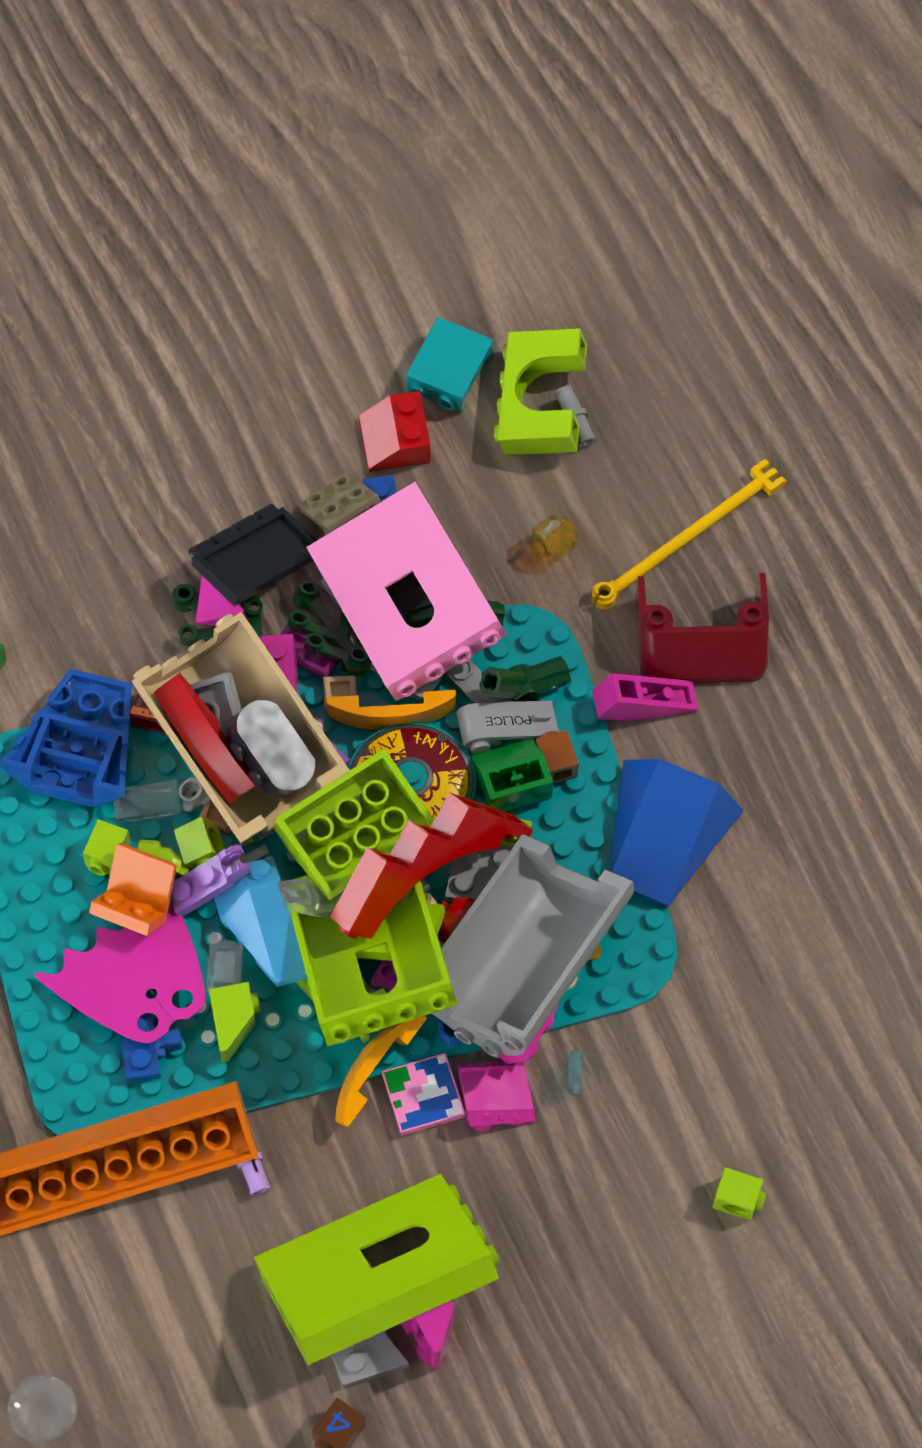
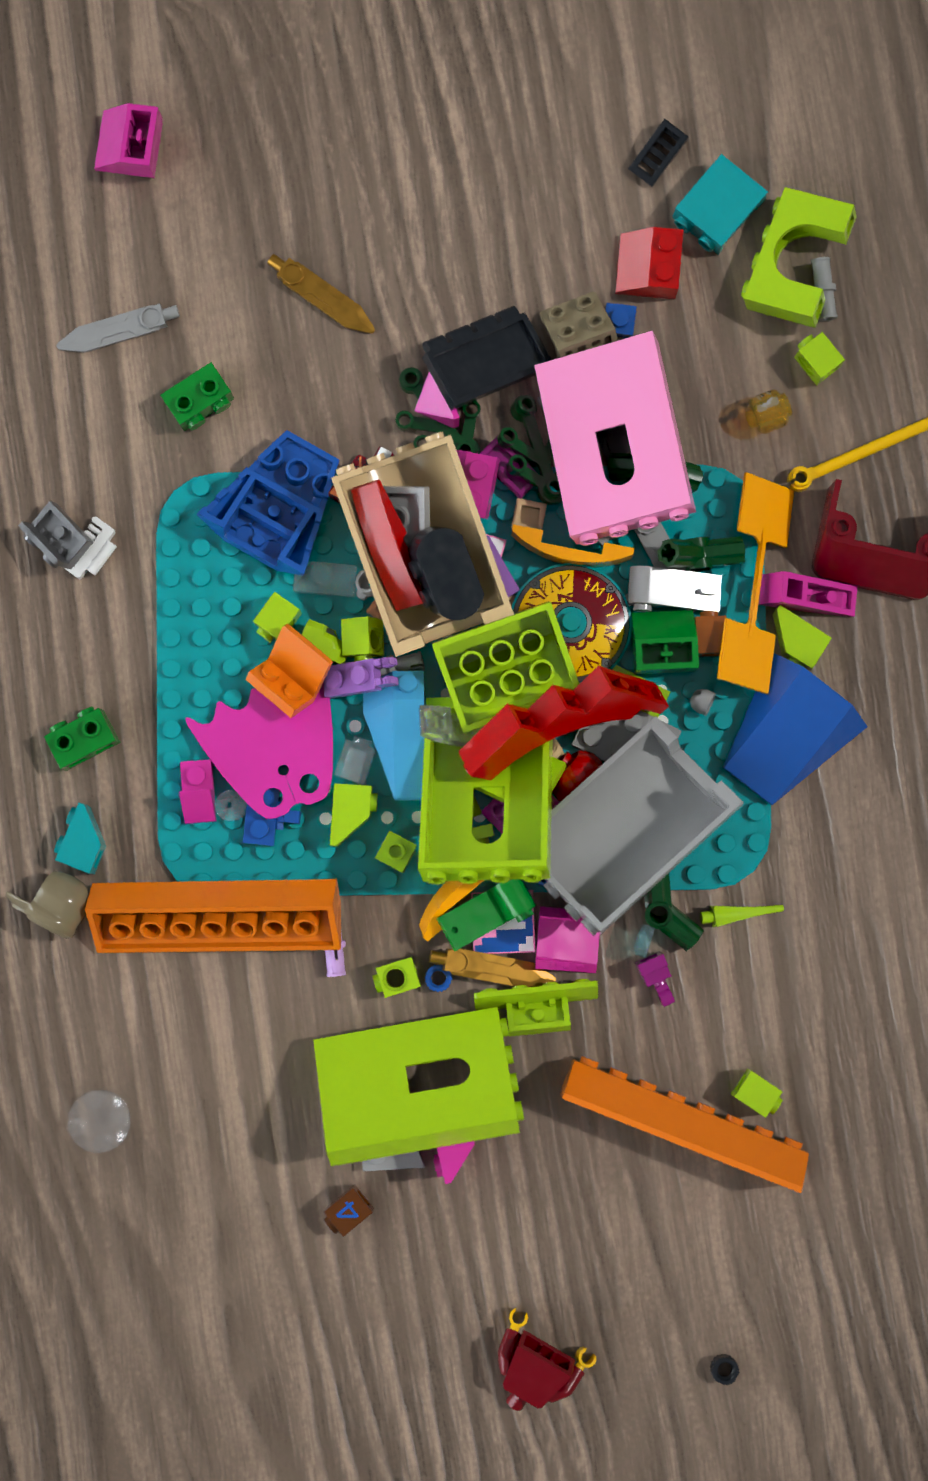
camera: 20 degrees right, 20 degrees up
none -> dark pink slope [179,759,217,824]
none -> clear tile [215,790,247,821]
none -> pearl gold piece [267,254,375,334]
none -> lime brick [372,956,421,998]
none -> lime brick [375,830,418,873]
none -> blue axle [424,964,452,992]
none -> pearl gold piece [429,948,556,987]
none -> green door [437,879,537,952]
none -> lime bracket [474,979,598,1037]
none -> orange slope [560,1056,809,1193]
none -> black slope [628,118,689,187]
none -> magenta piece [635,951,675,1007]
none -> dark green piece [644,873,704,951]
none -> light grey hinge [690,689,716,716]
none -> lime piece [700,905,784,928]
none -> light orange hinge [717,472,794,694]
none -> lime slope [772,605,832,671]
none -> lime brick [794,332,845,386]

